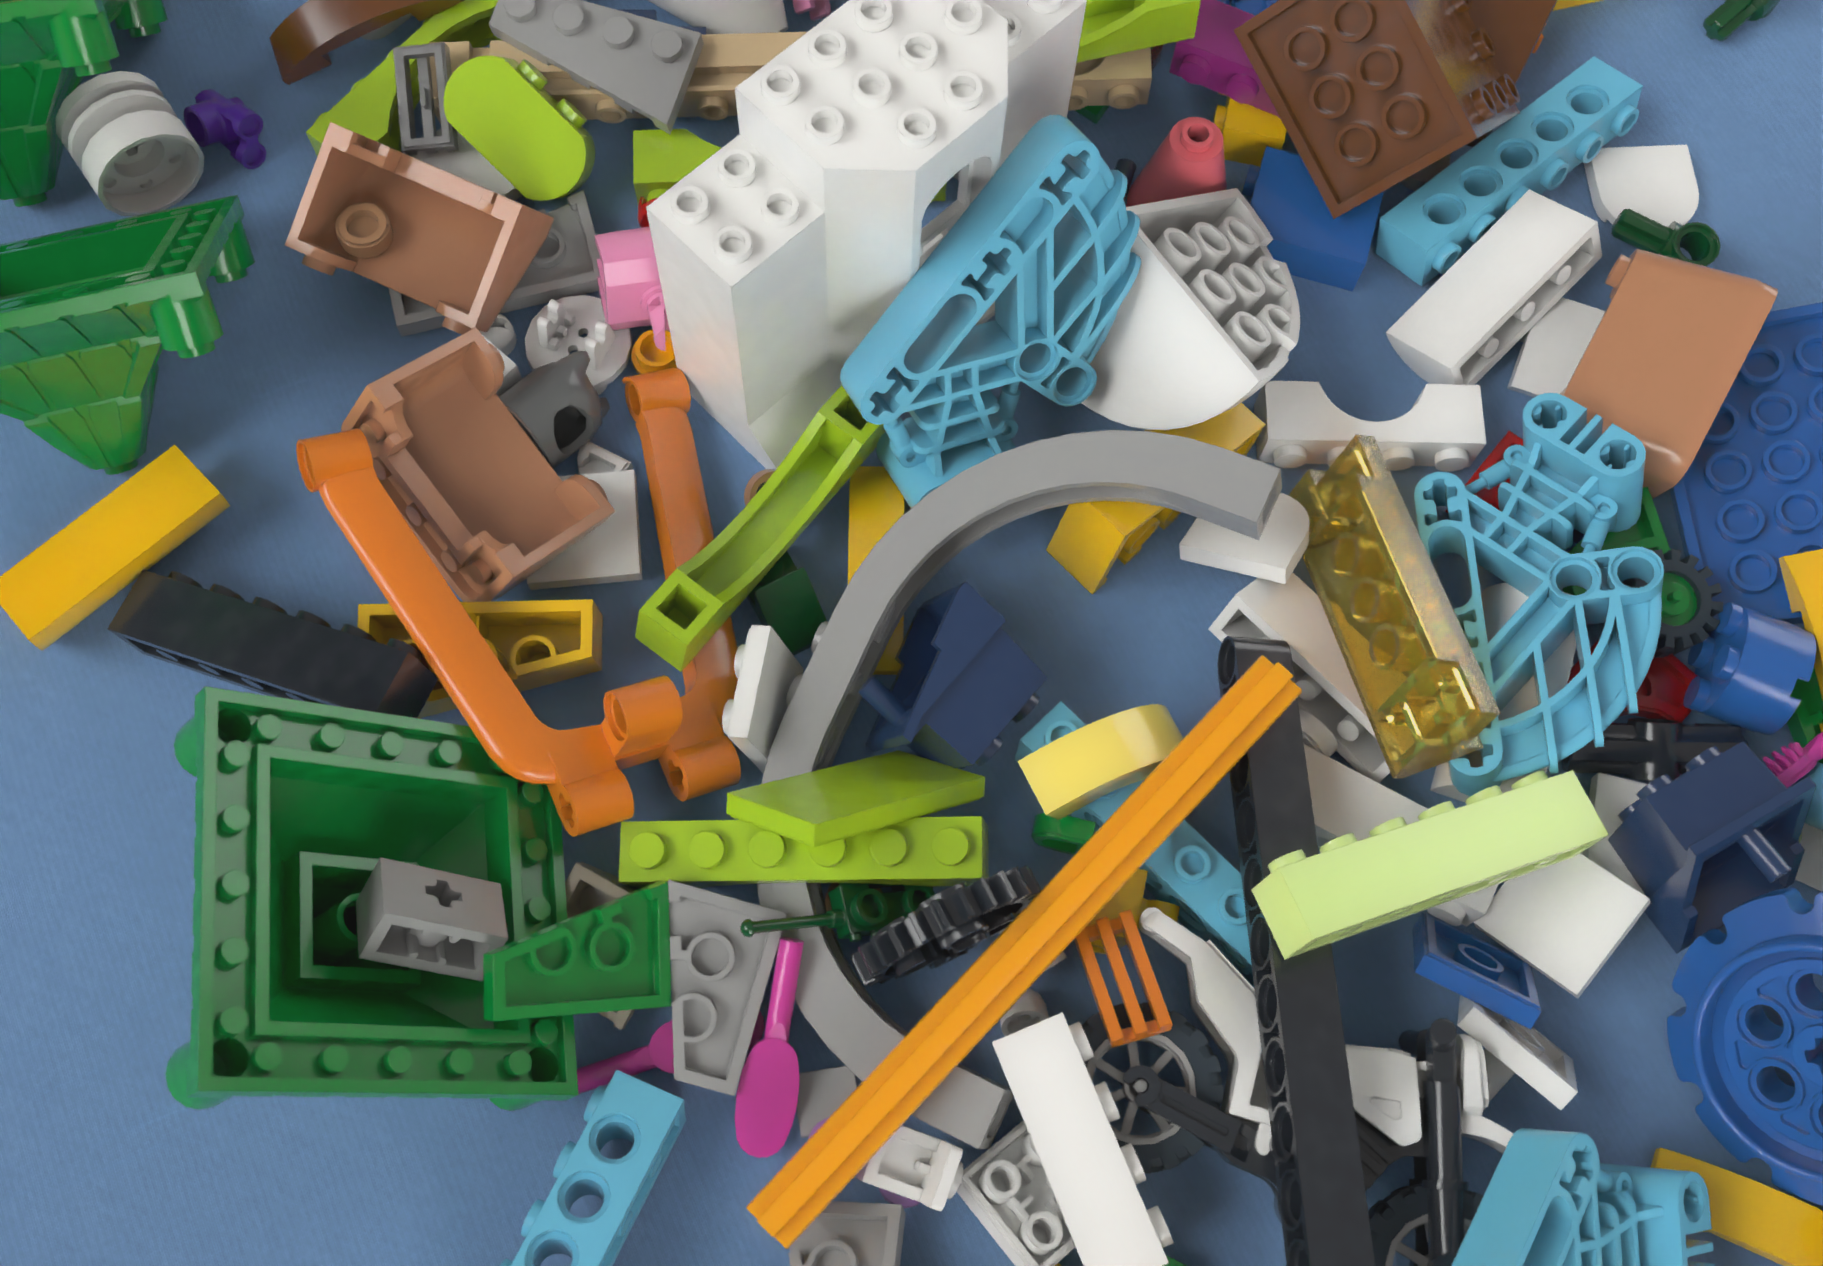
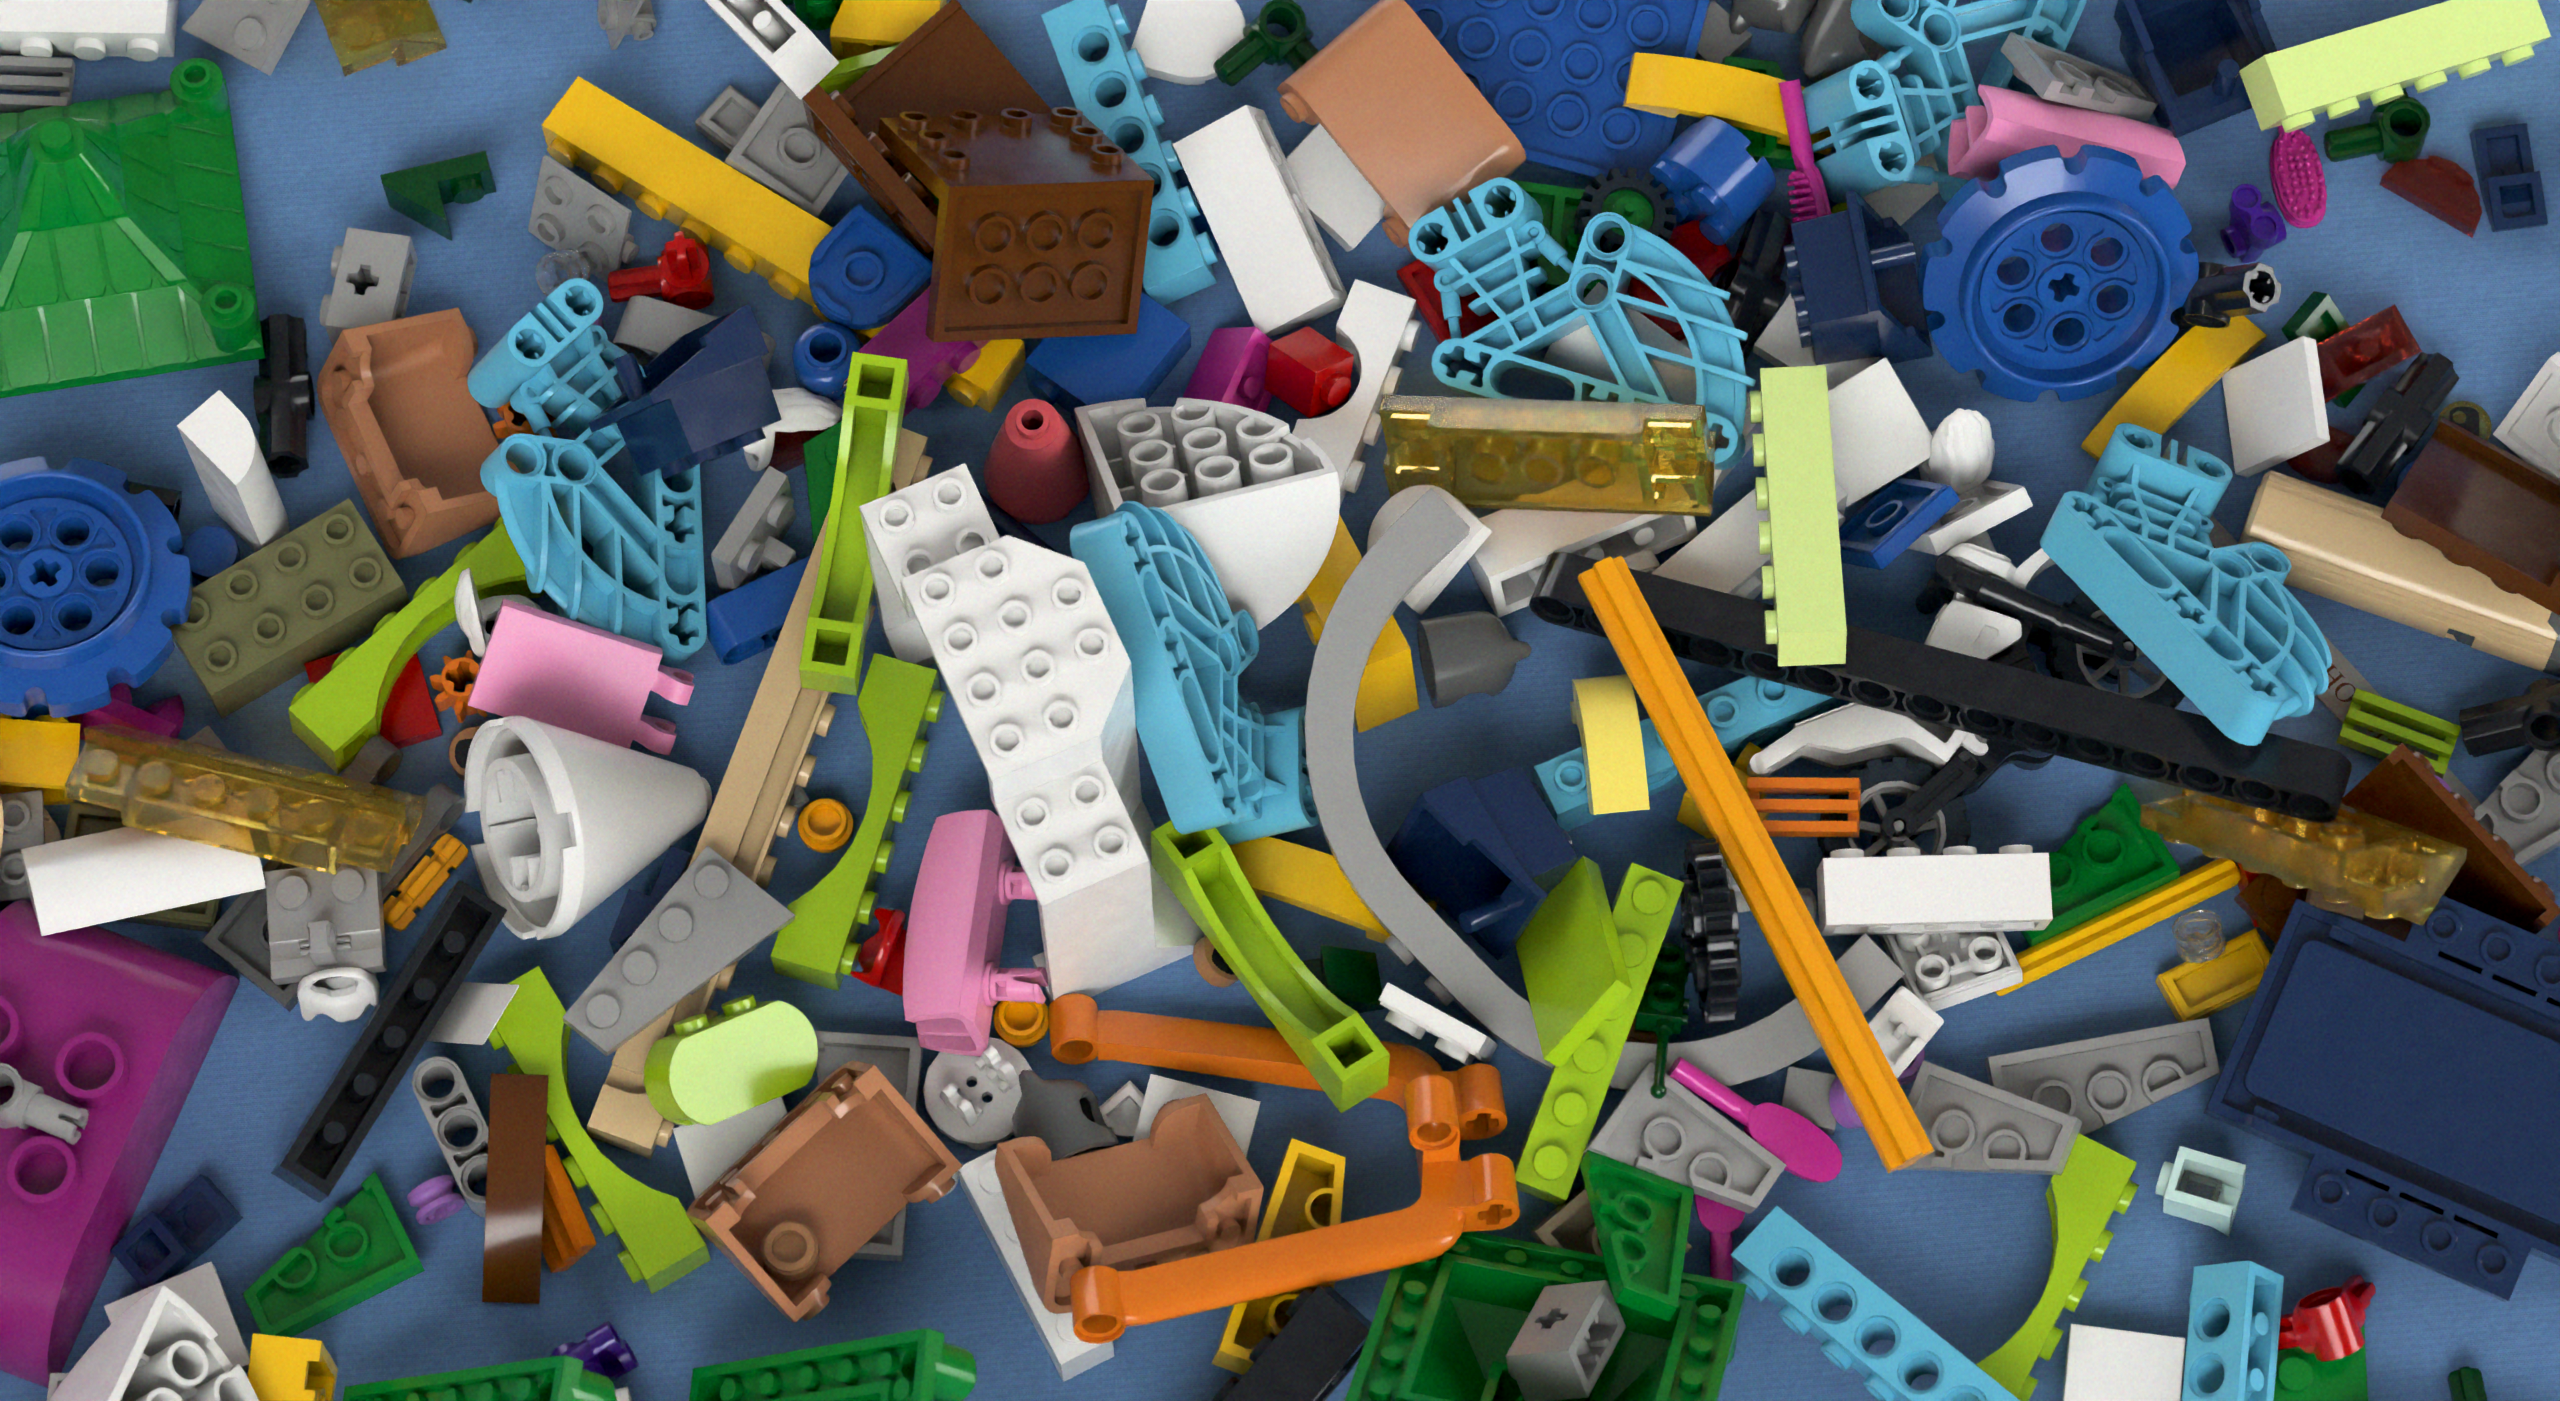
camera: 65 degrees left, 0 degrees up
flat silver tile [393,42,459,156] -> none
green tile [1031,813,1096,855] -> none
none -> orange tile [542,1144,597,1273]
none -> dark pink panel [1182,327,1274,413]
none -> red brick [1264,326,1354,418]
none -> dark grey piece [1417,611,1532,709]
none -> white piece [1918,408,1995,494]

